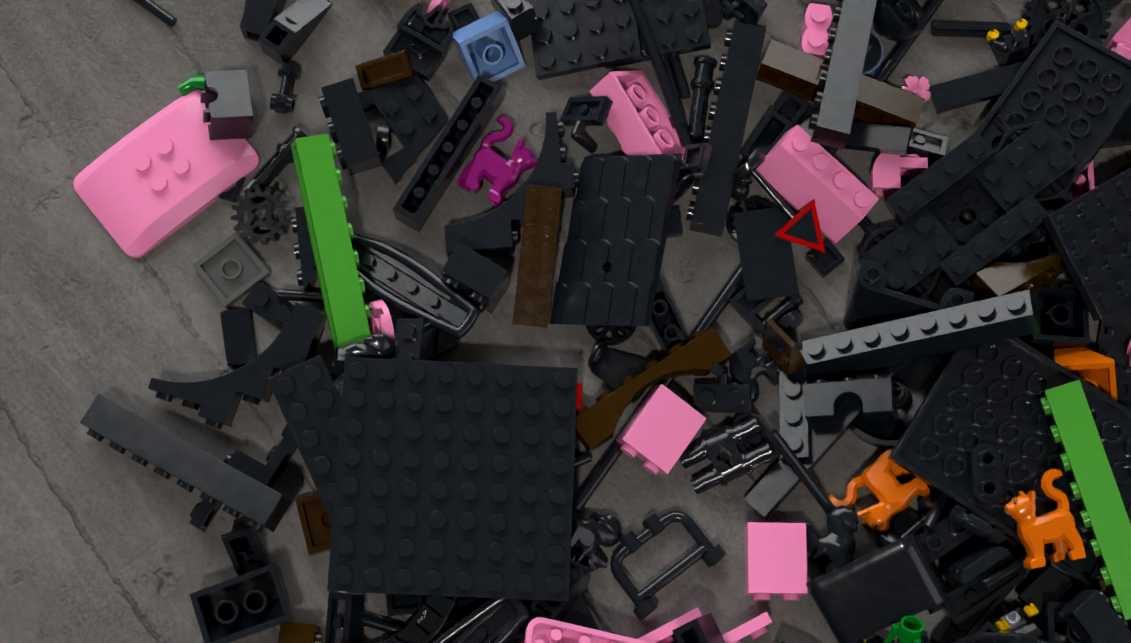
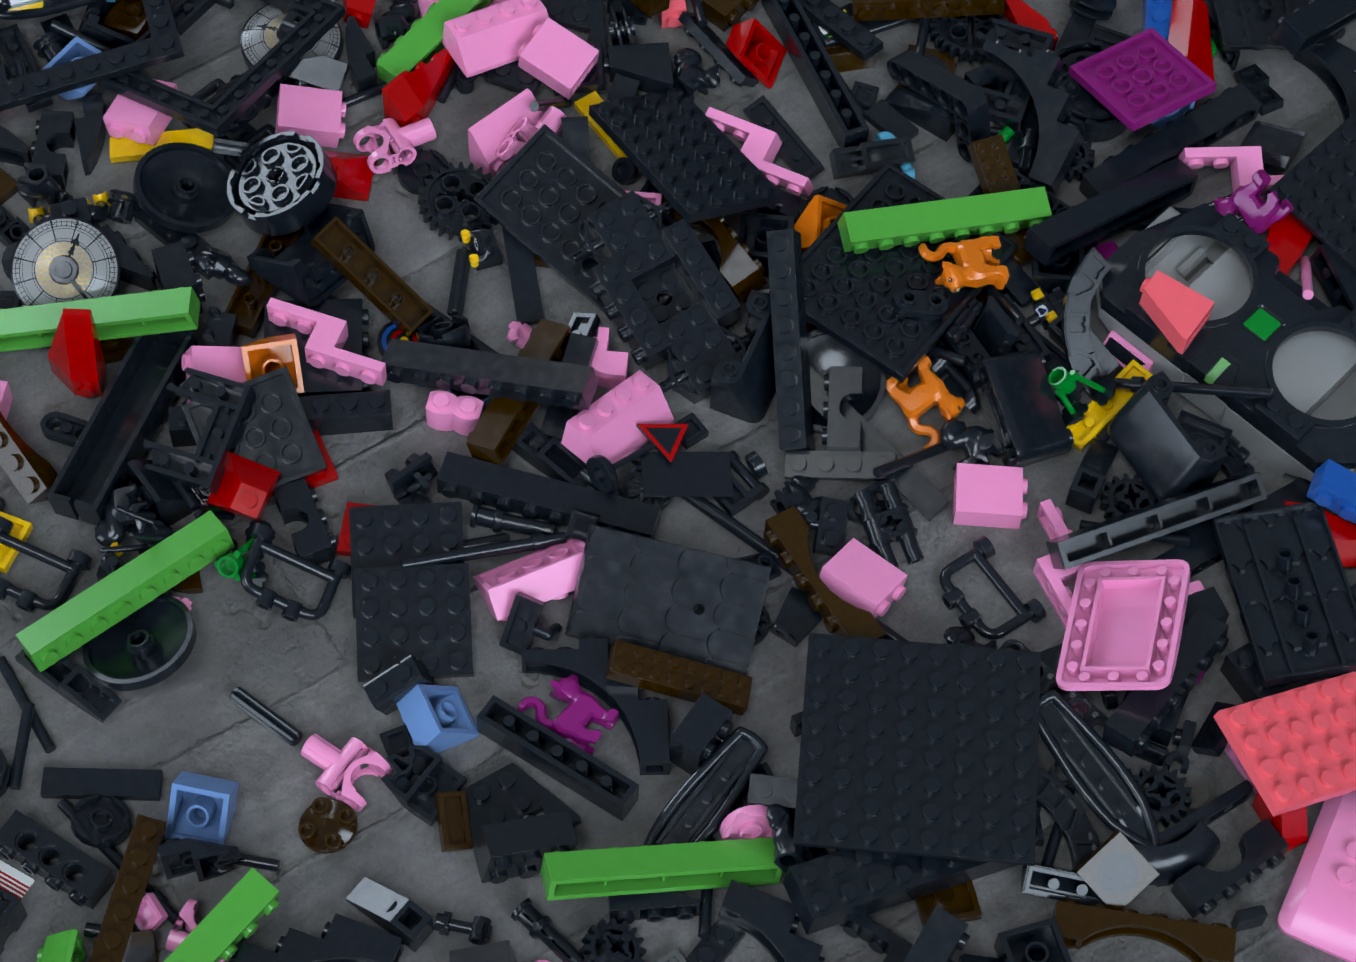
camera: 90 degrees left, 15 degrees down
dark brown slope [762,318,806,375] -> none

